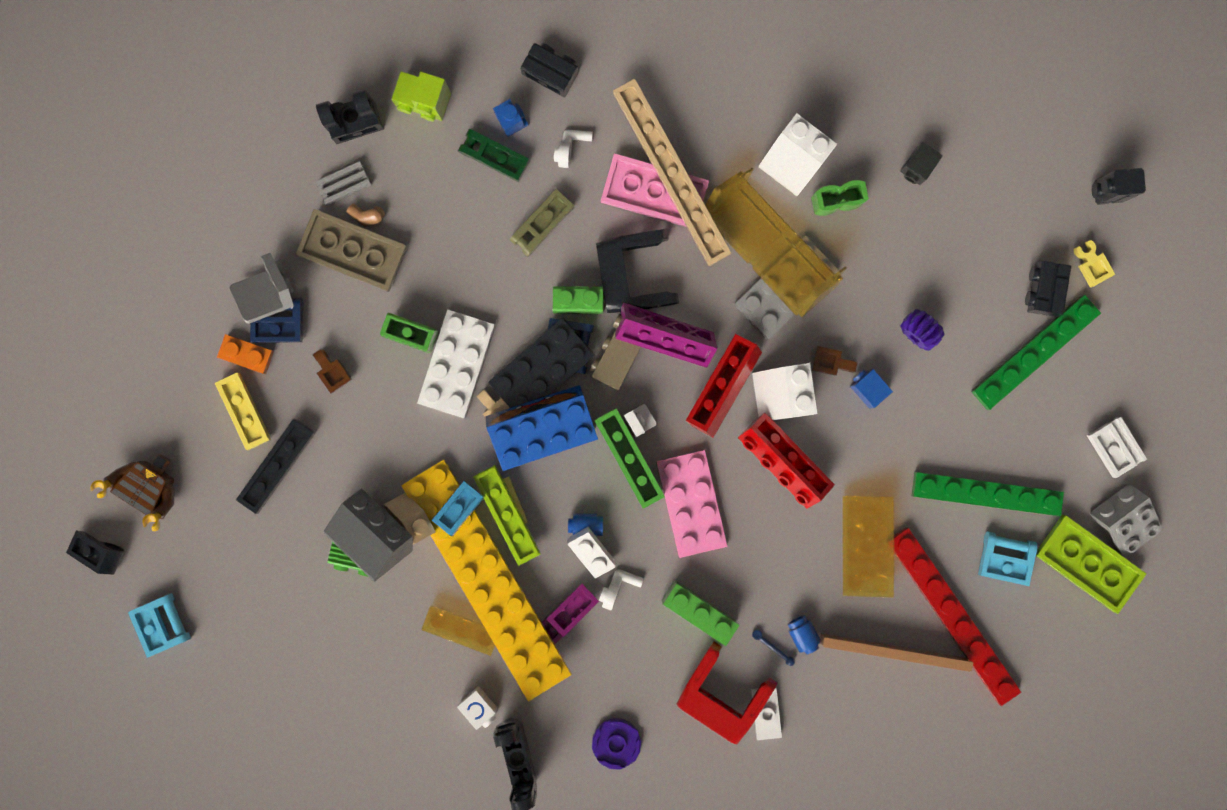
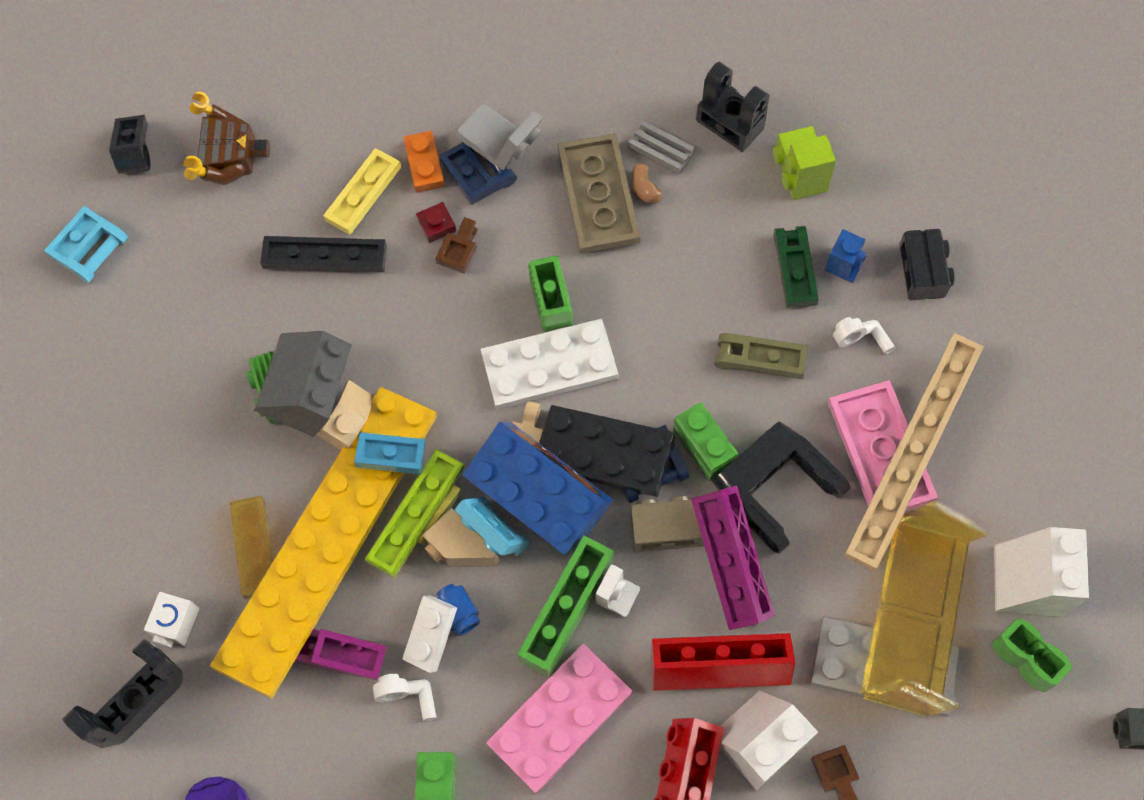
camera: 65 degrees right, 20 degrees down
none -> dark red plate [416,202,456,243]
none -> tan slope [423,508,500,567]
none -> medium azure plate [455,497,530,556]

